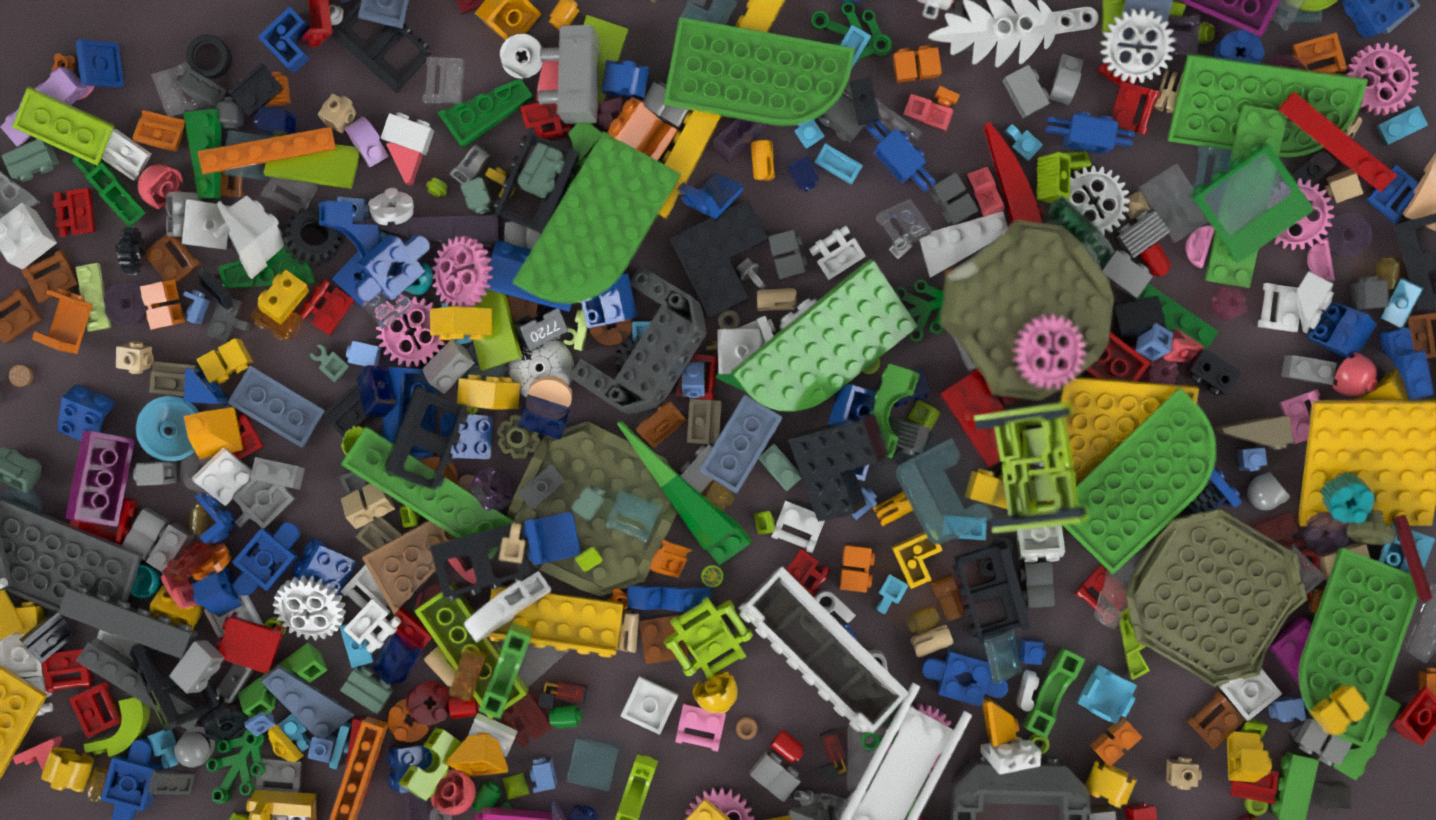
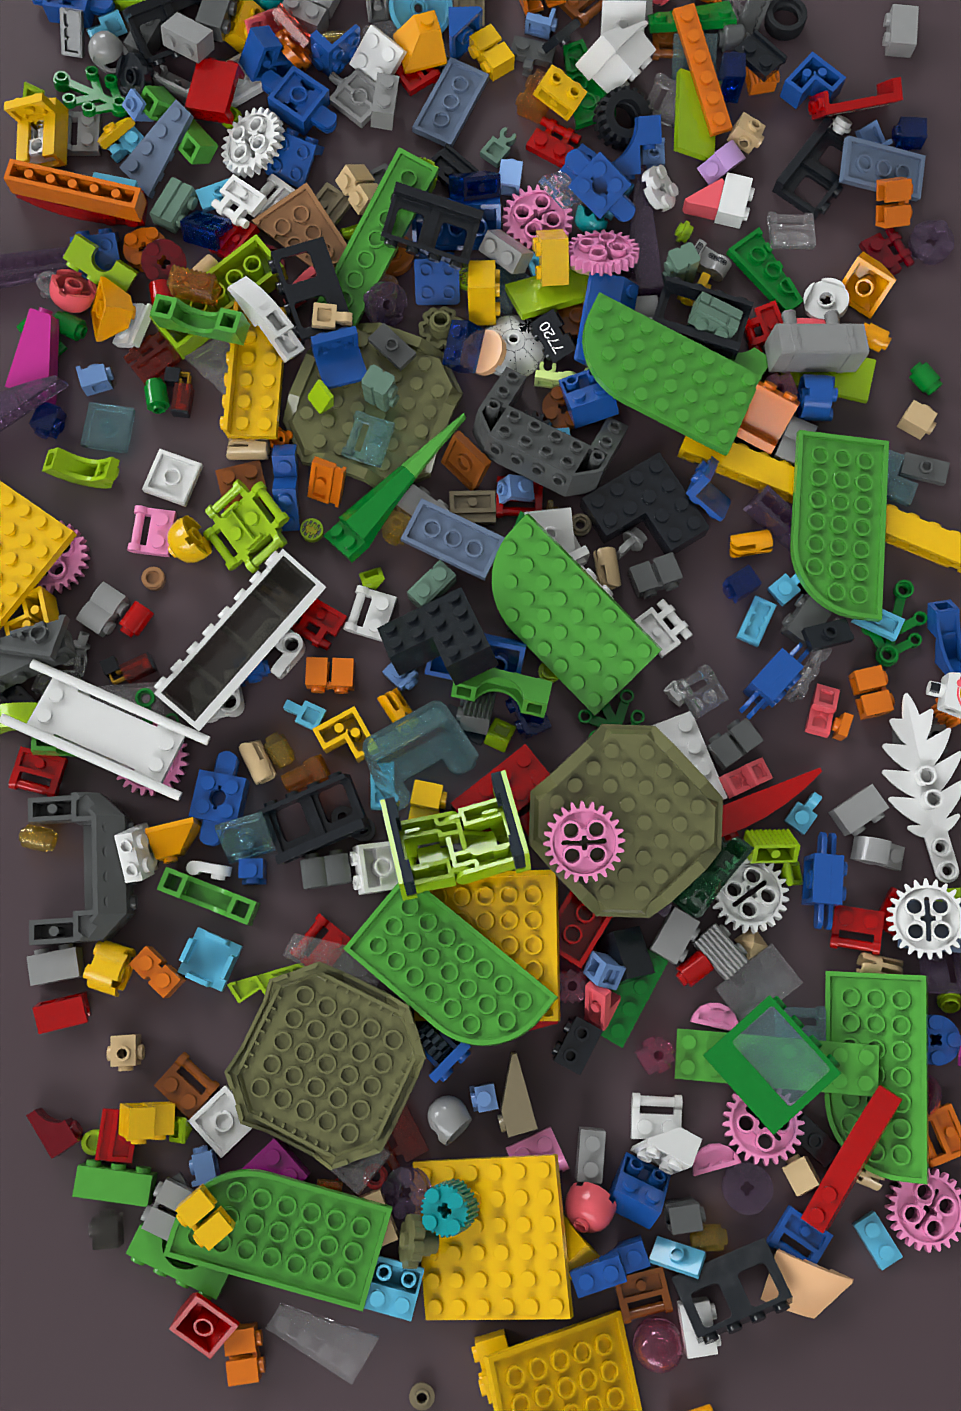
camera: 90 degrees right, 10 degrees down
medium blue bracket [308,735,338,763] -> none
lime slope [502,772,529,800] -> none
lime plate [1028,733,1049,755] -> none
dark red axle [1393,515,1433,602] -> none

